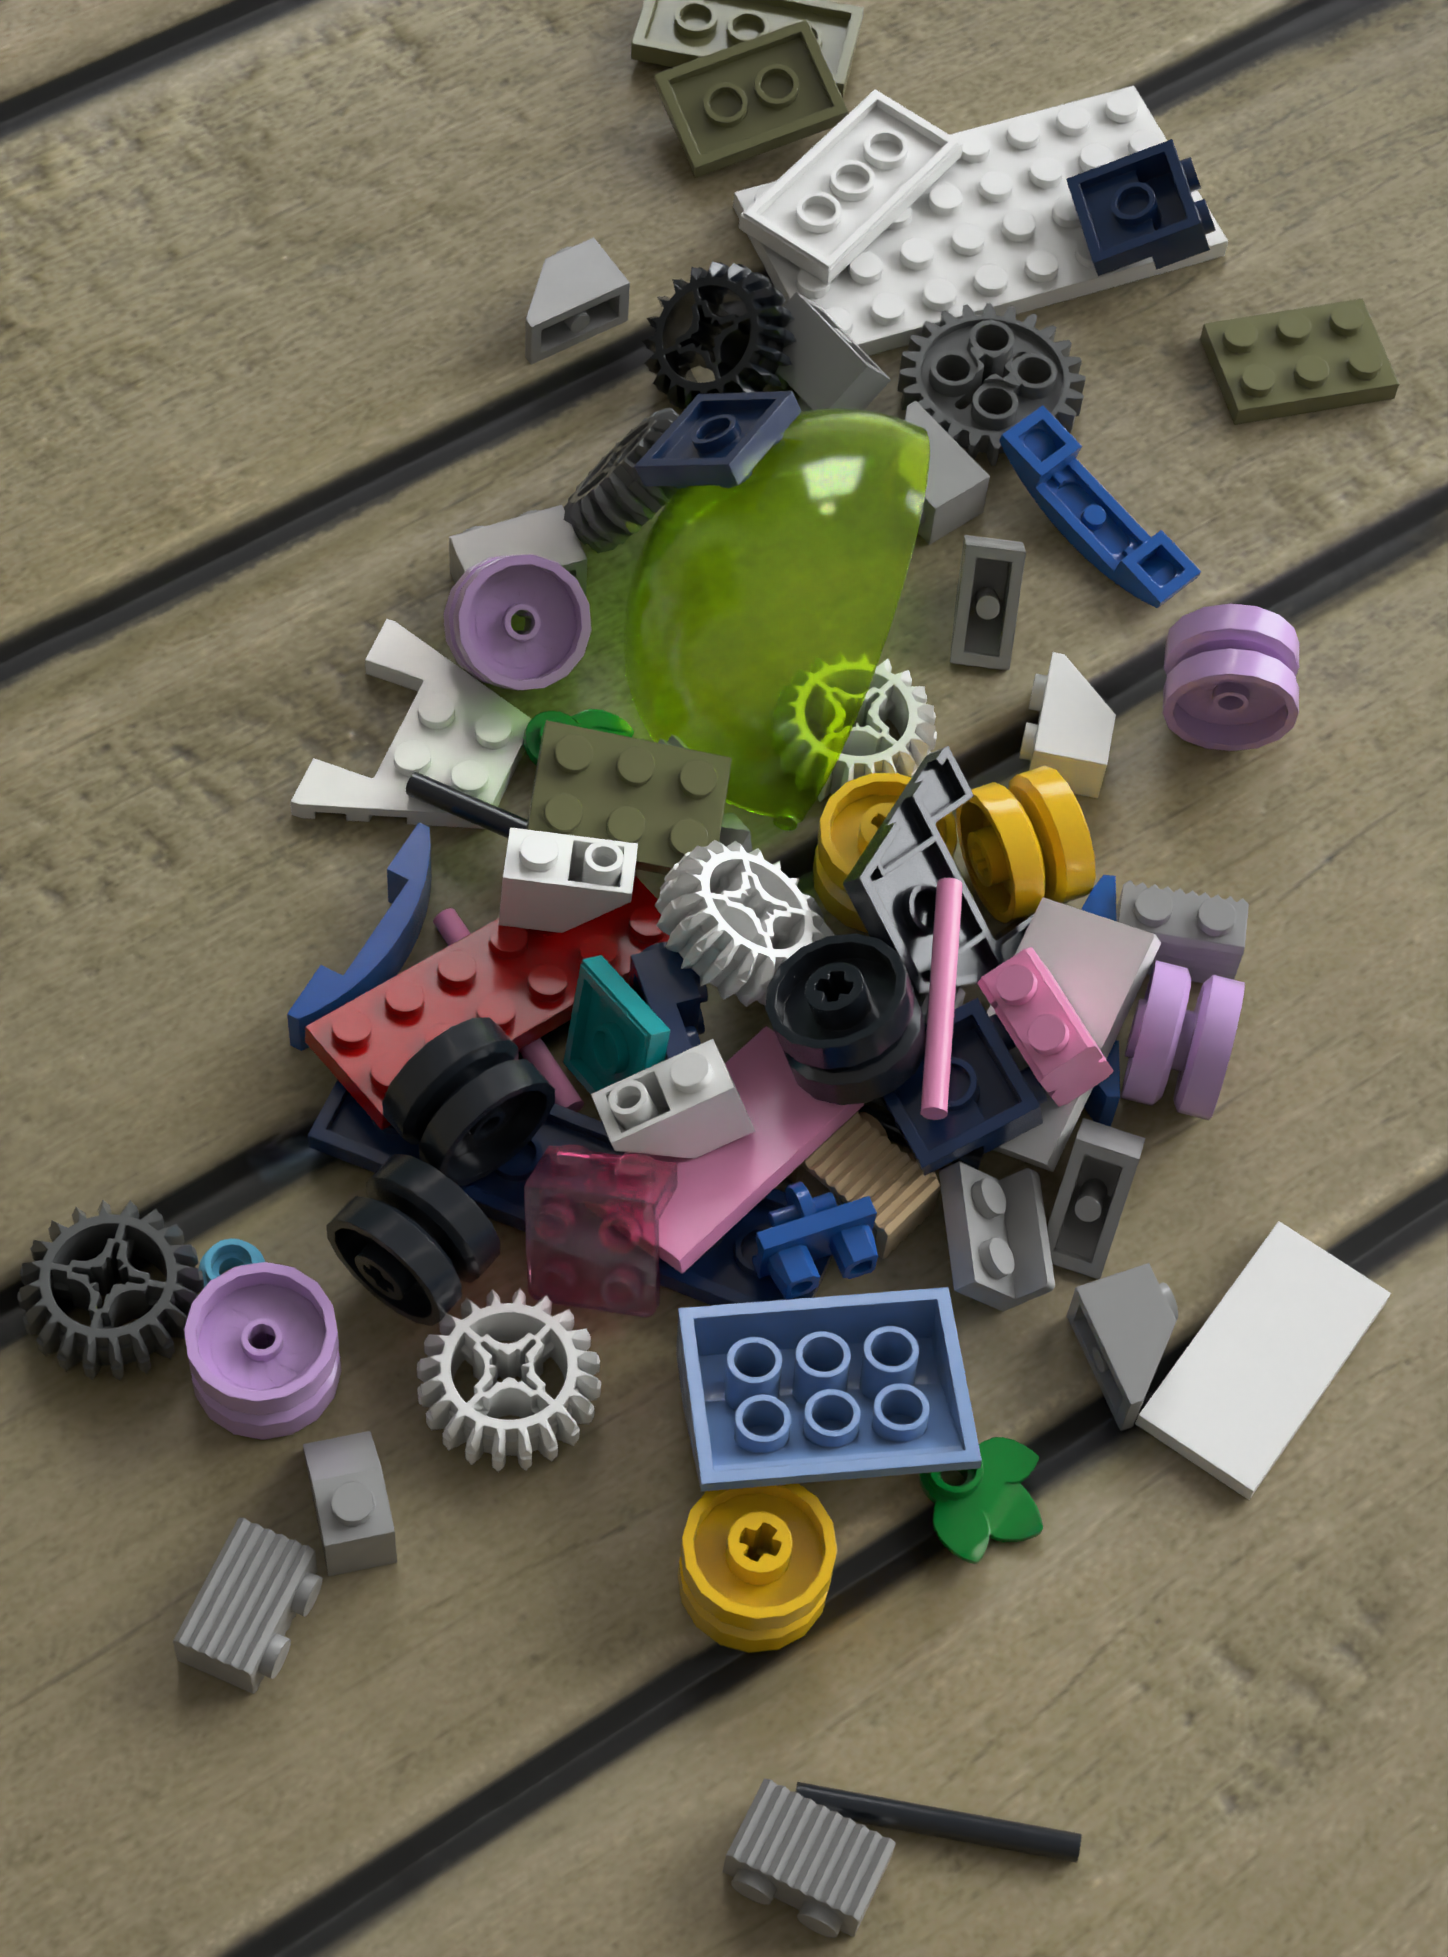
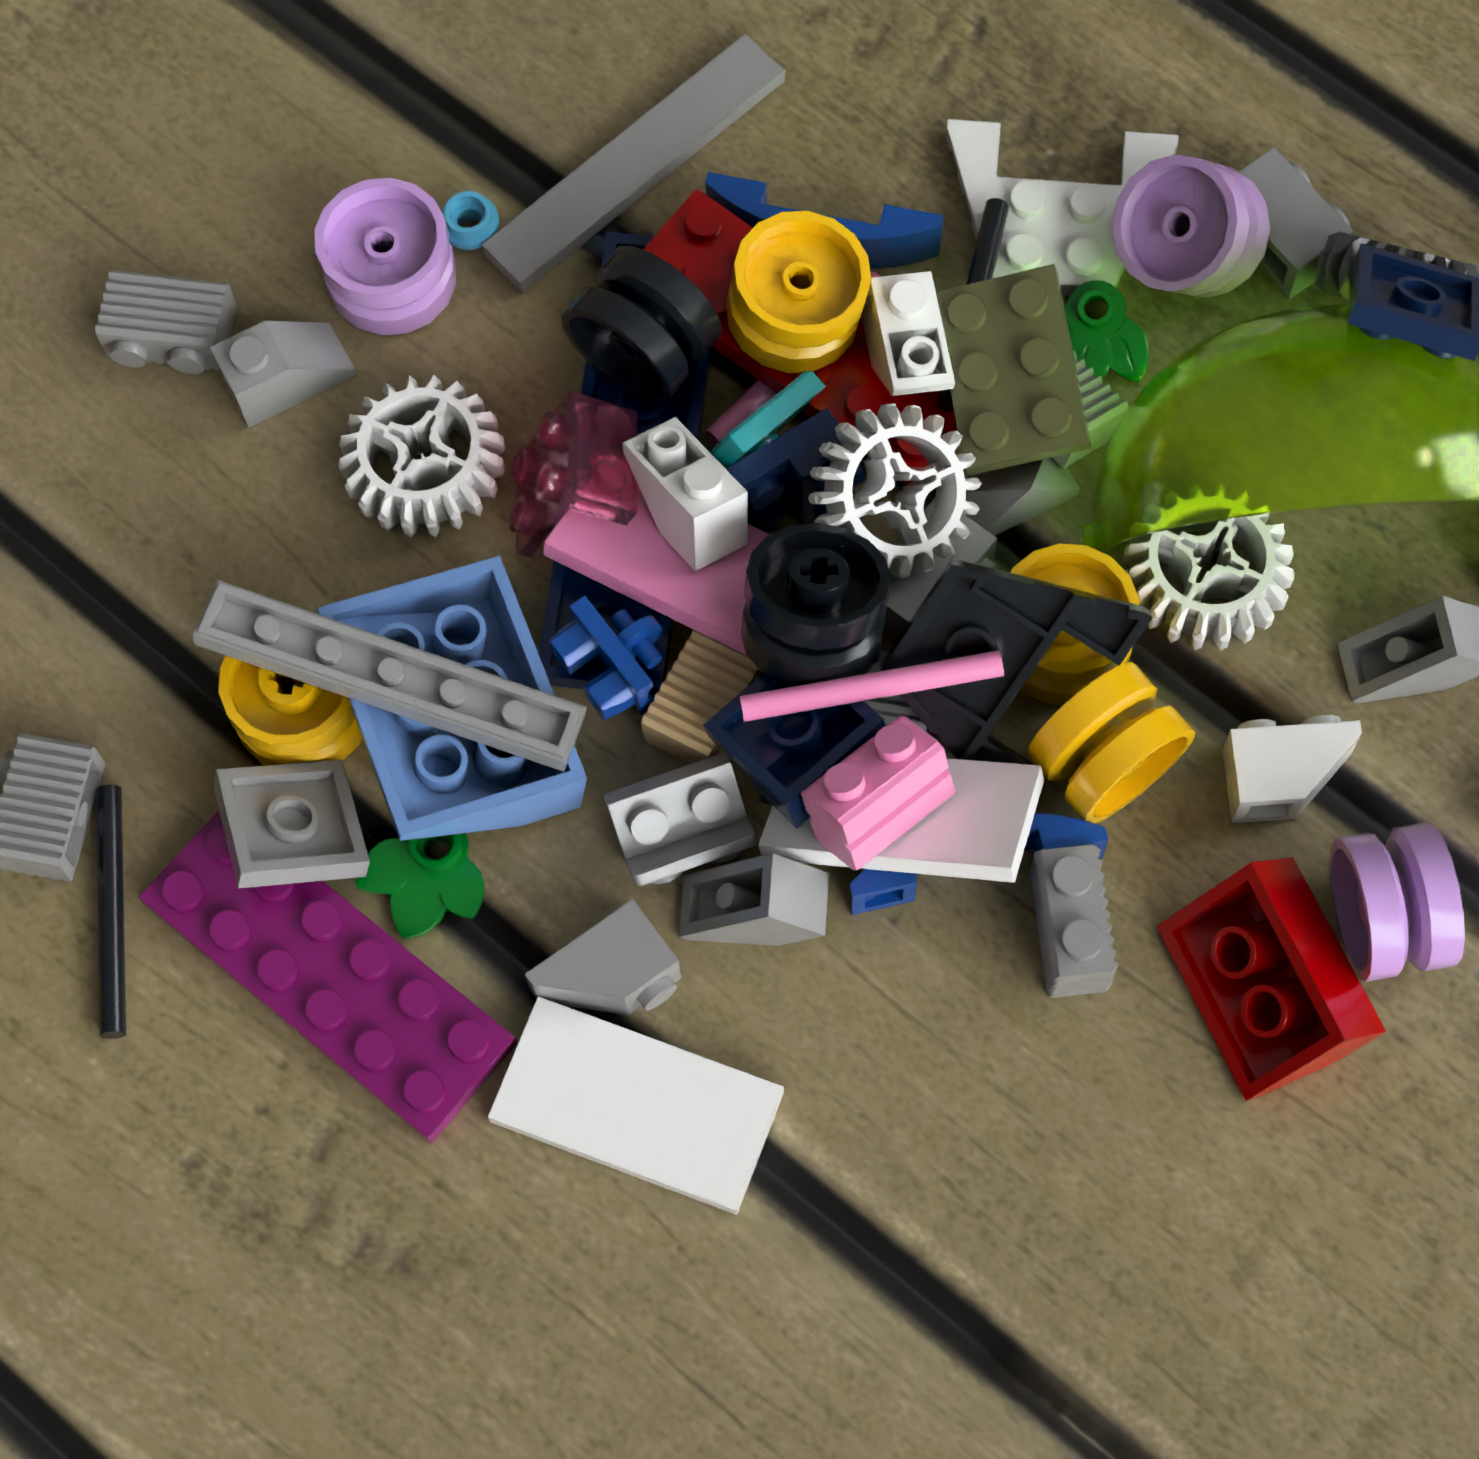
camera: 85 degrees right, 10 degrees up
dark grey gear [18,1200,204,1381] -> none
black wheel [326,1153,500,1326] -> none
lavender wheel [1121,960,1245,1120] -> none
none -> magenta plate [138,810,518,1144]
none -> light grey tile [193,580,587,772]
none -> light grey plate [213,760,370,889]
none -> light grey tile [482,34,785,293]
none -> yellow wheel [726,211,872,373]
none -> red slope [1156,857,1387,1101]

